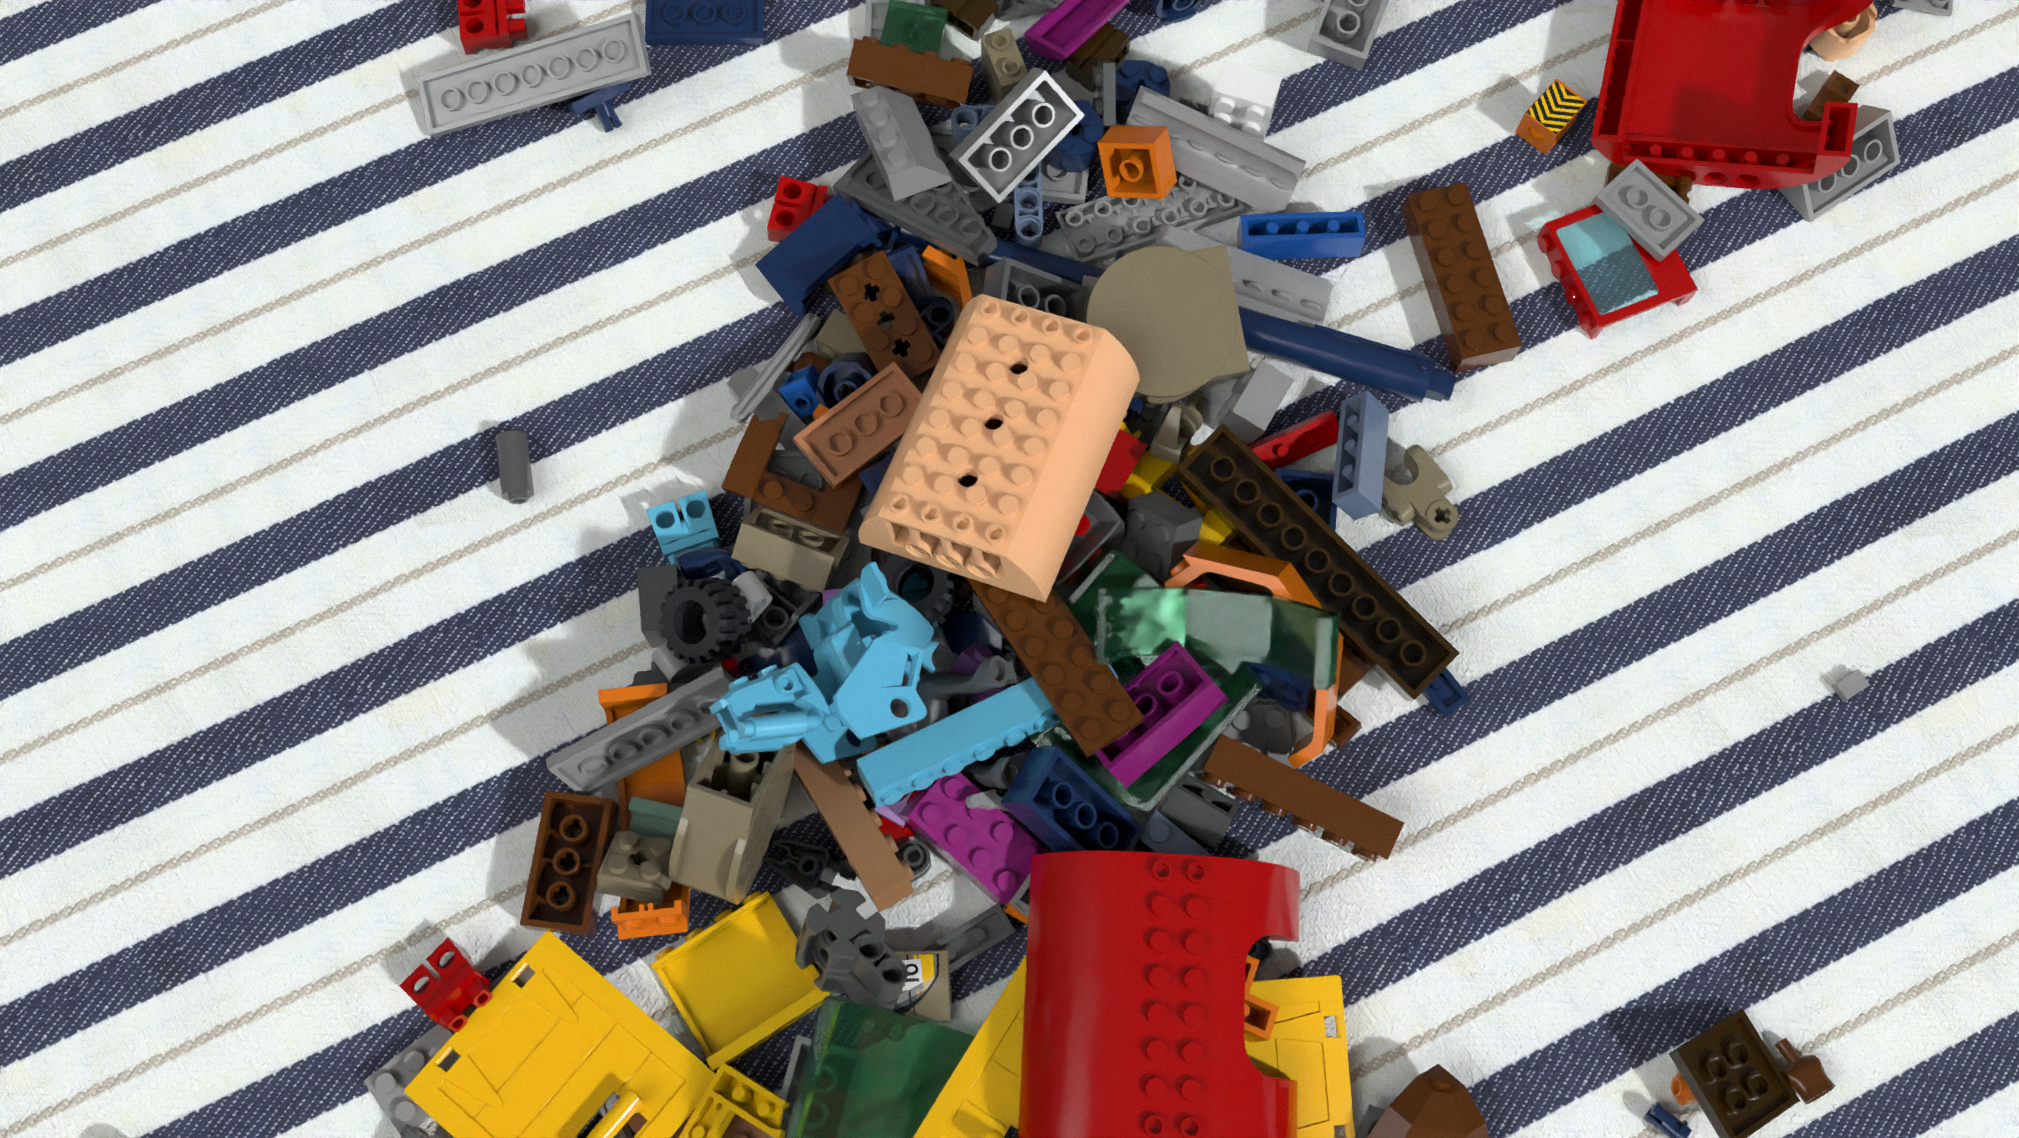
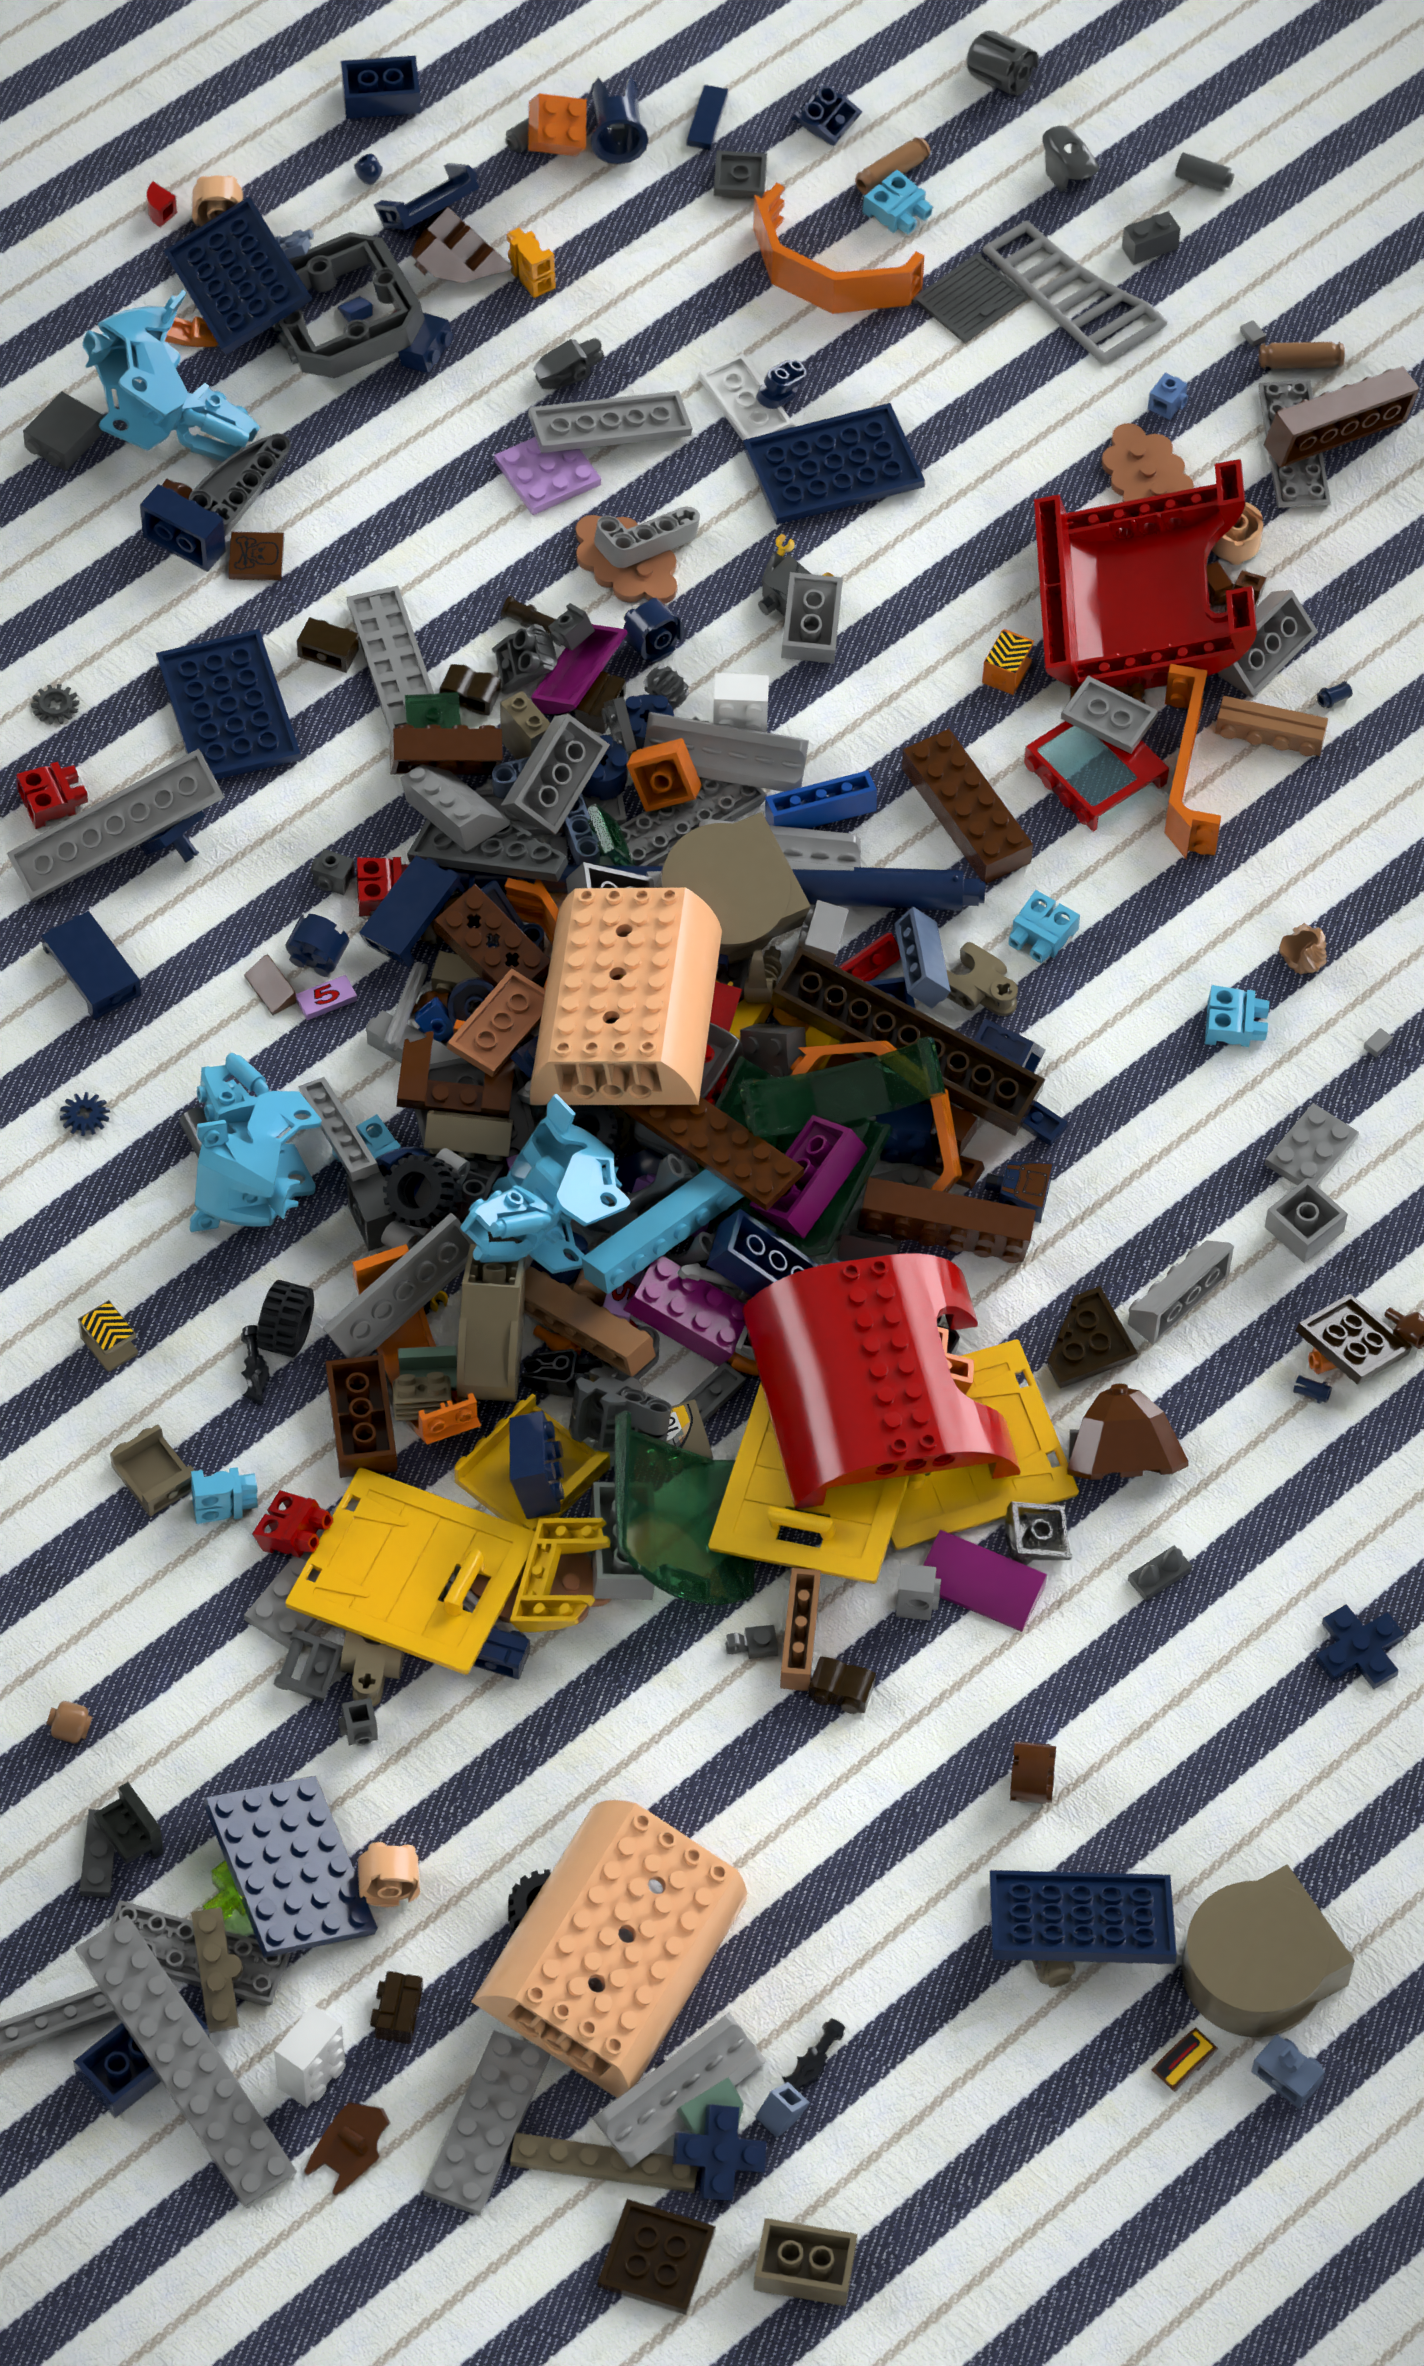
camera: 15 degrees left, 15 degrees down
none -> dark blue panel [41,911,141,1020]
none -> dark blue gear [59,1092,110,1136]
none -> piece [78,1300,138,1372]
none -> dark tan panel [110,1424,195,1517]
none -> medium azure piece [189,1053,322,1232]
none -> medium azure hips [191,1467,258,1524]
none -> black piece [241,1325,270,1405]
none -> slope [244,954,296,1015]
none -> black tyre [257,1280,314,1358]
none -> dark blue brick [285,914,350,977]
none -> lavender tile [296,975,357,1020]
none -> light grey plate [298,1077,379,1181]
none -> dark grey brick [310,849,355,895]
none -> dark blue brick [509,1410,564,1519]
none -> orange cone [533,1325,581,1356]
none -> clear green plate [587,804,636,866]
none -> dark grey gear [643,665,690,710]
none -> dark blue panel [974,1019,1046,1073]
none -> torso [985,1161,1053,1223]
none -> medium azure hips [1008,890,1080,963]
none -> dark brown plate [1047,1286,1138,1389]
none -> light grey slope [1128,1240,1234,1345]
none -> orange panel [1164,664,1221,859]
none -> medium azure hips [1205,985,1269,1047]
none -> reddish brown brick [1206,561,1233,607]
none -> medium nougat brick [1215,696,1329,756]
none -> light grey plate [1265,1103,1359,1186]
none -> light grey brick [1265,1178,1348,1263]
none -> medium nougat hair [1279,923,1327,975]
none -> dark blue pin [1317,681,1353,708]

